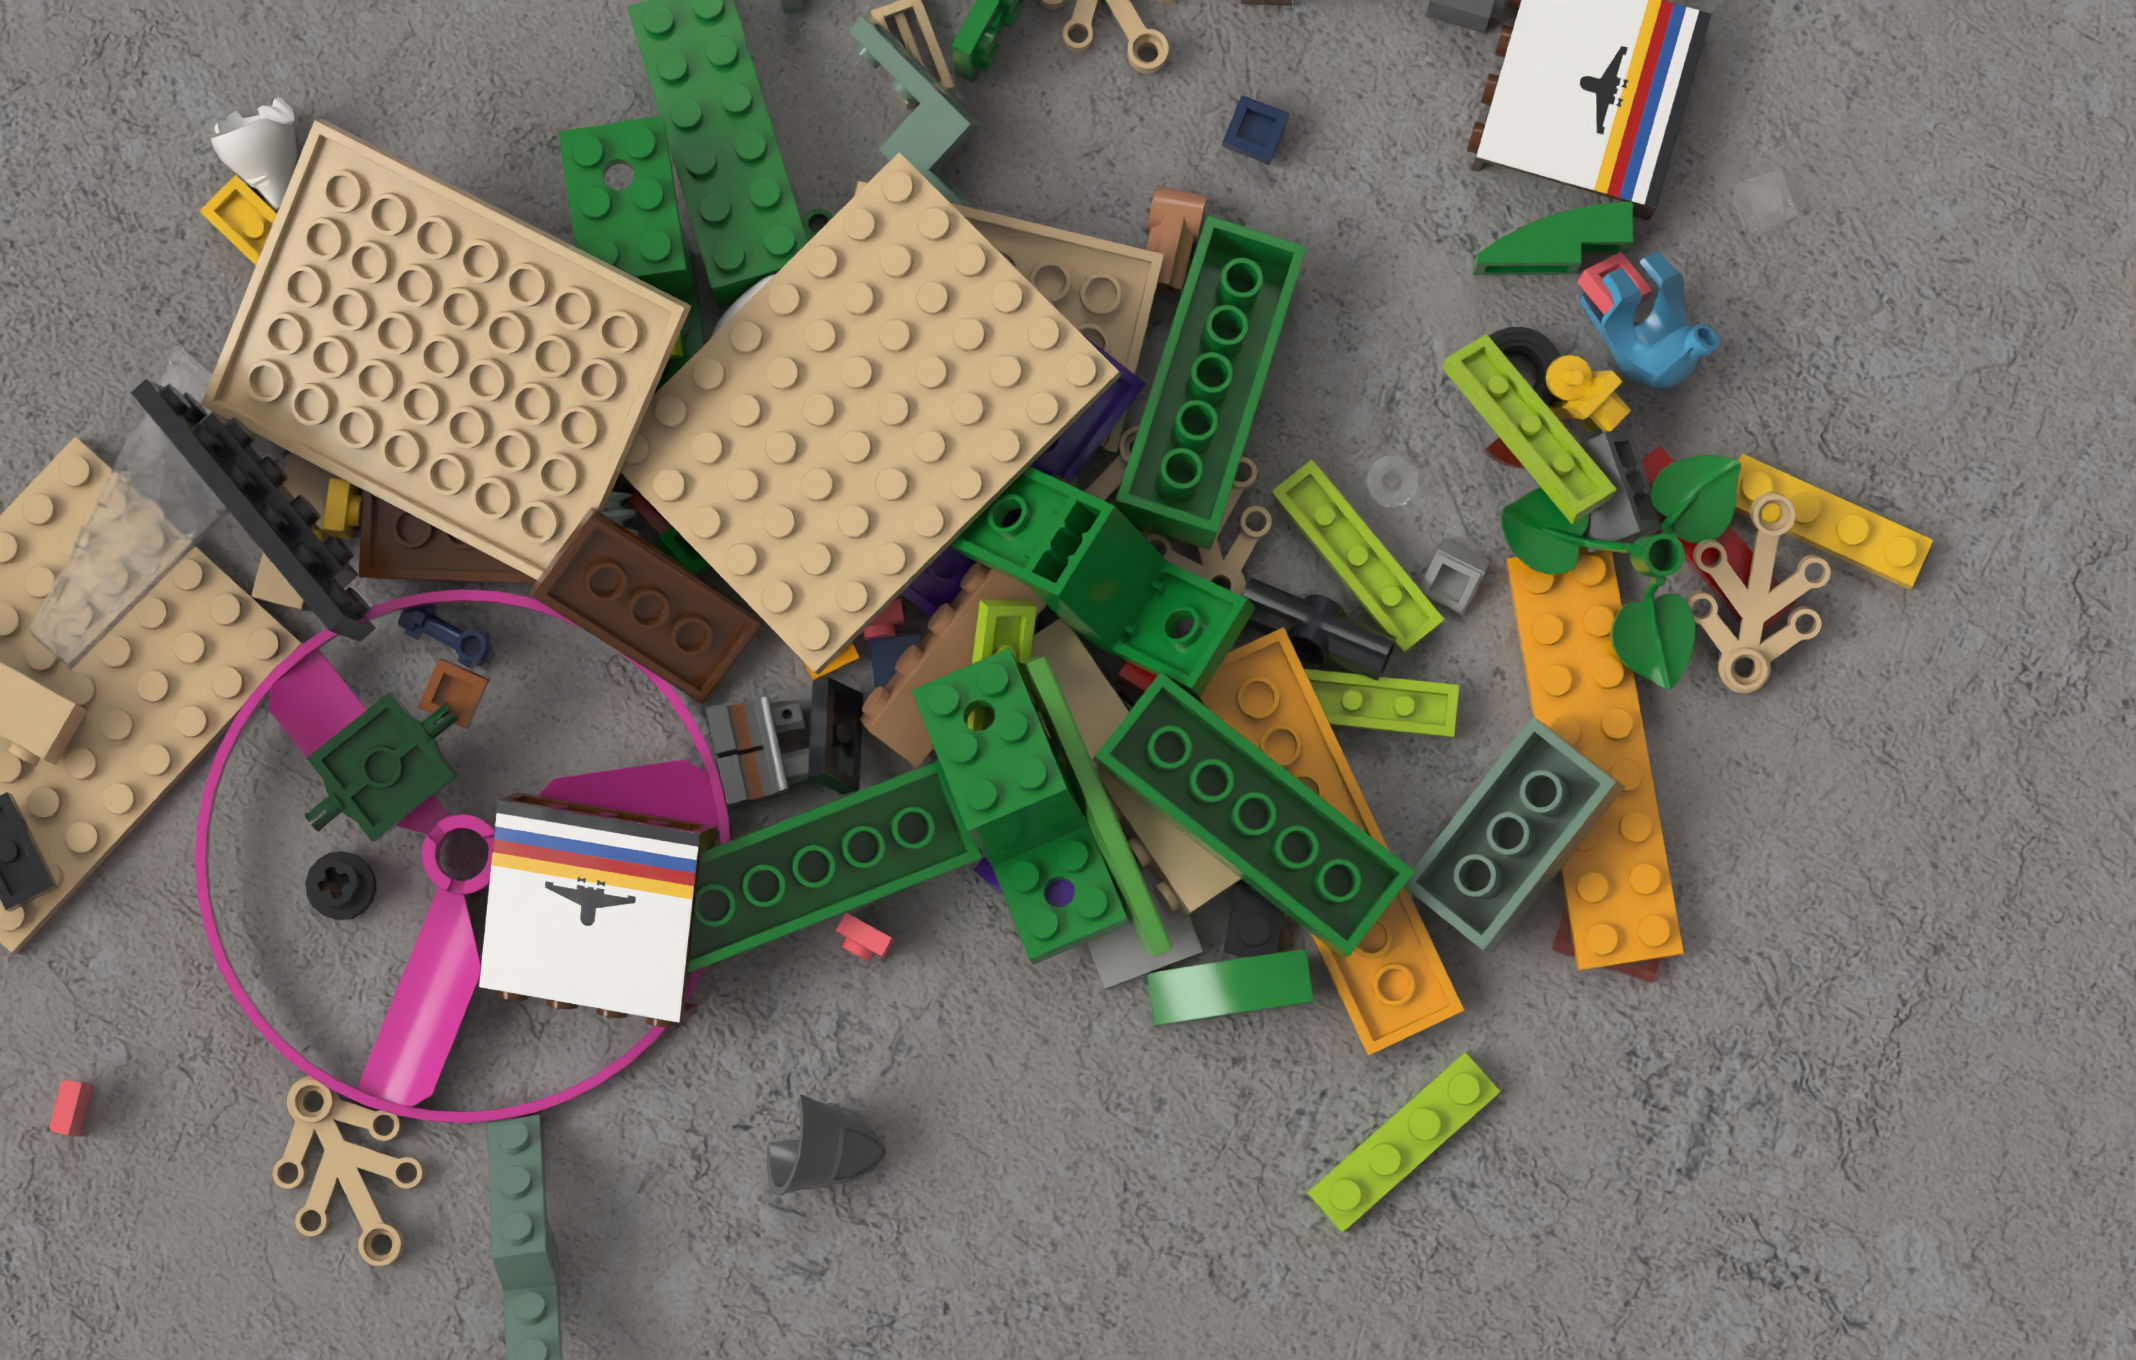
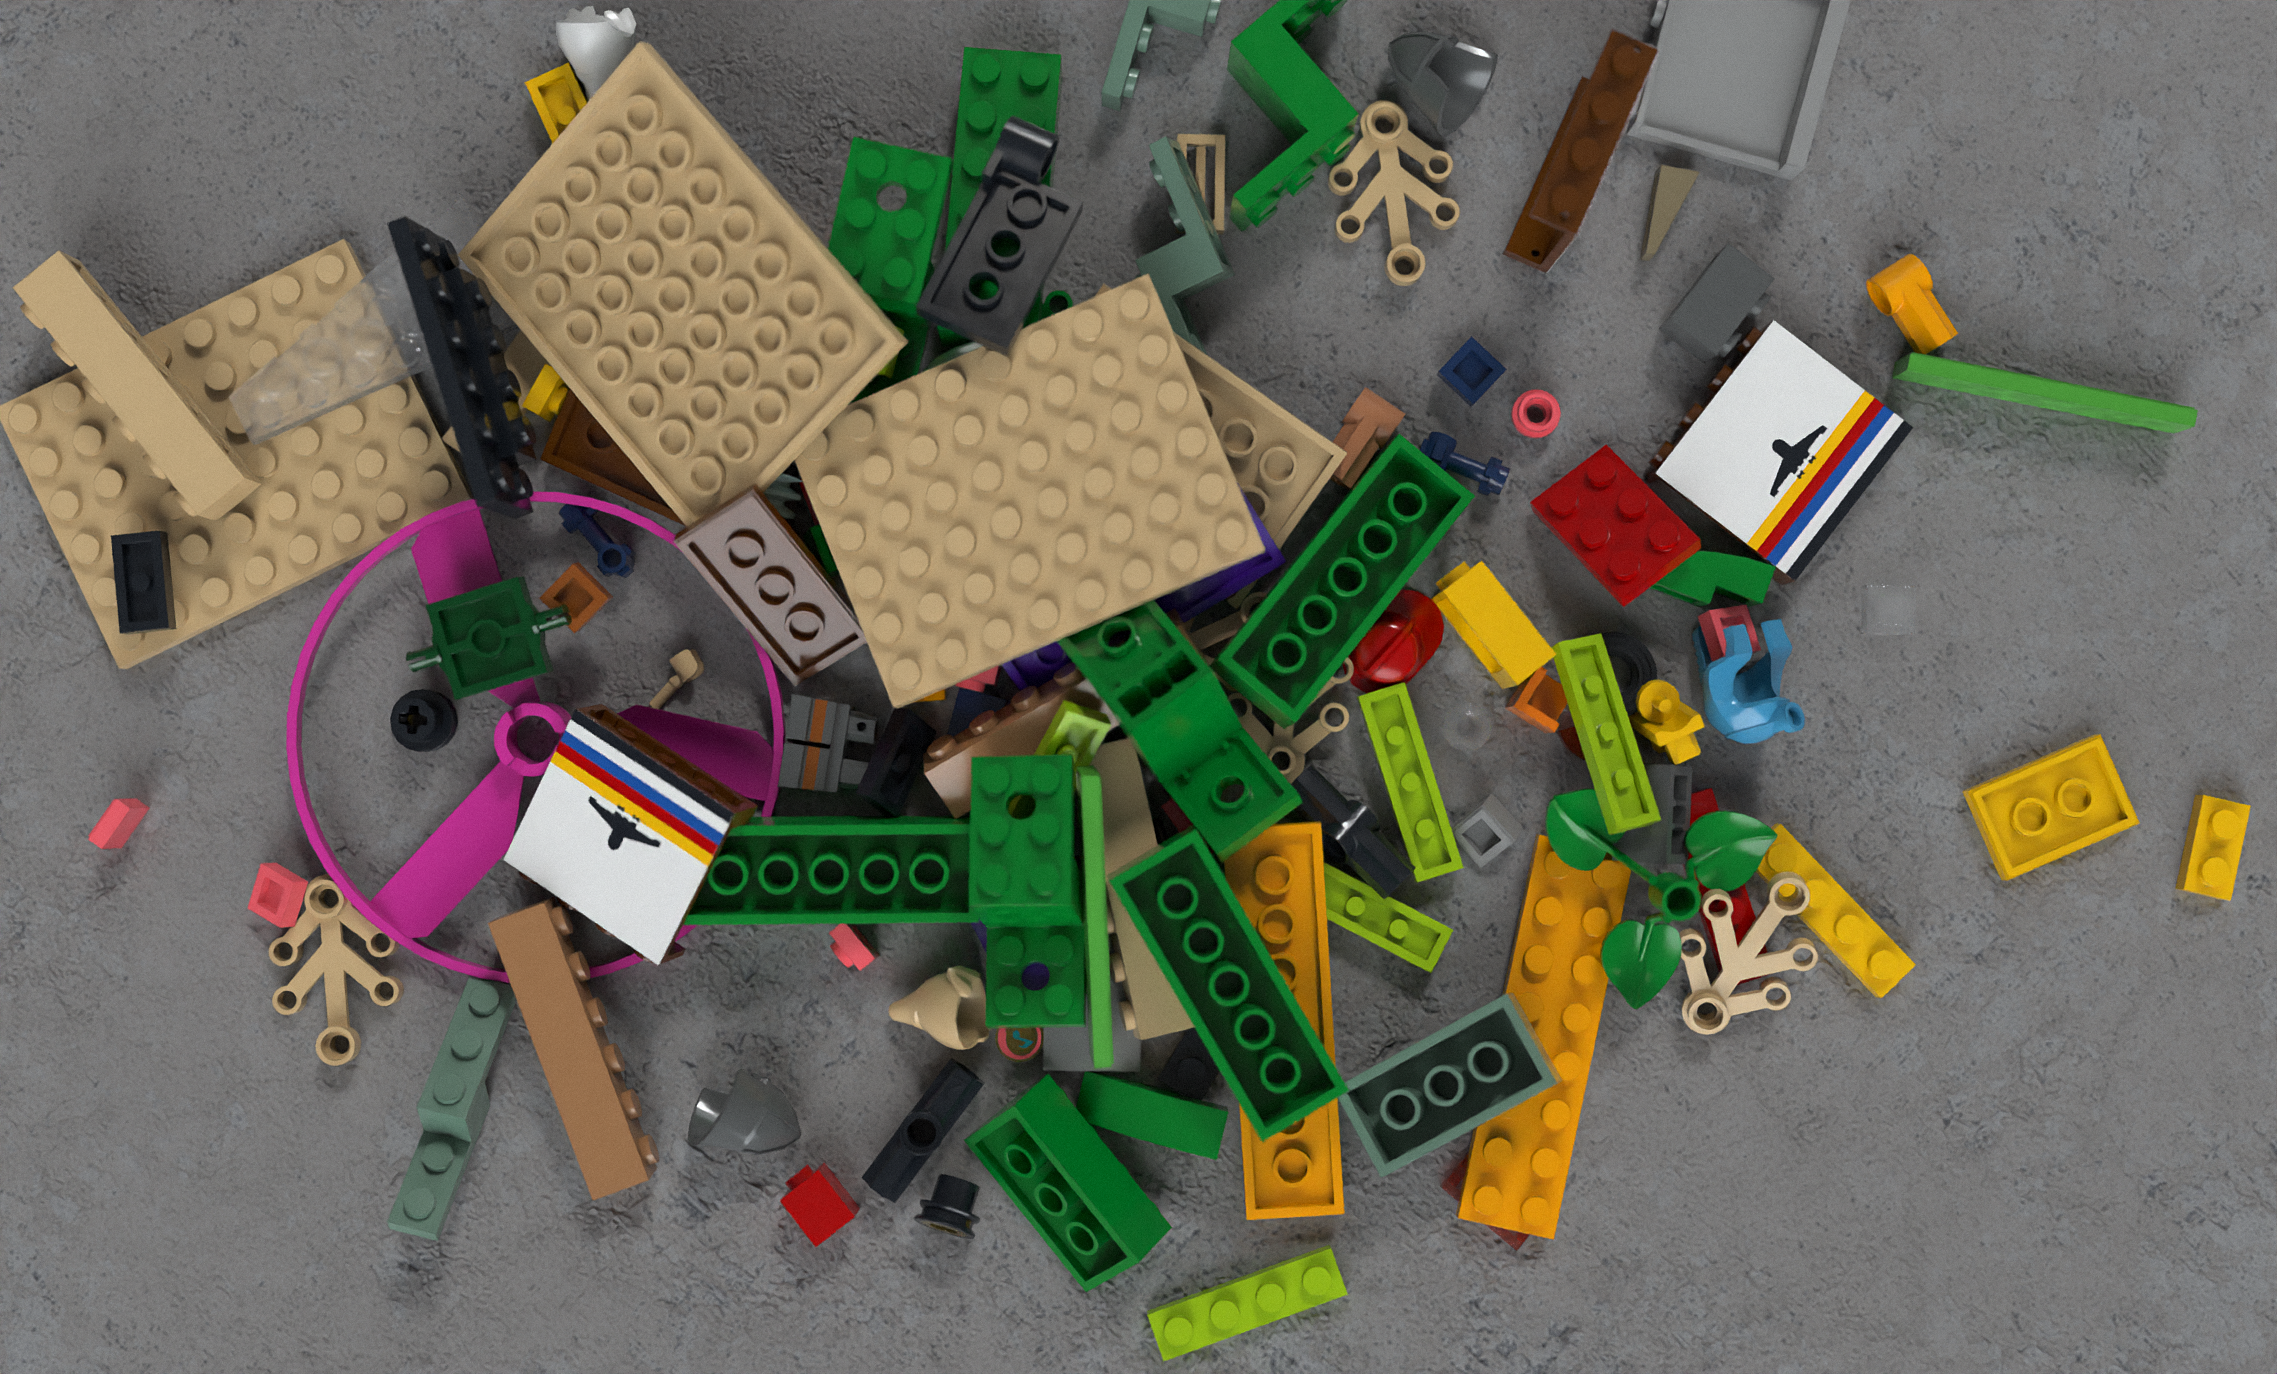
camera: 15 degrees right, 5 degrees up
none -> coral plate [247,863,308,928]
none -> medium nougat brick [488,897,659,1200]
none -> tan hand [649,649,704,709]
none -> red brick [780,1162,860,1247]
none -> black piece [861,1058,985,1203]
none -> tan hat [889,966,992,1050]
none -> black piece [914,1174,980,1239]
none -> black hinge [916,115,1083,356]
none -> green slope [964,1074,1172,1292]
none -> clear yellow tile [995,1028,1044,1062]
none -> red piece [1342,589,1444,694]
none -> dark blue bar [1419,432,1510,496]
none -> yellow window [1431,561,1557,689]
none -> orange panel [1505,666,1567,734]
none -> coral plate [1511,389,1561,438]
none -> red plate [1530,444,1702,607]
none -> yellow tile [1962,734,2140,881]

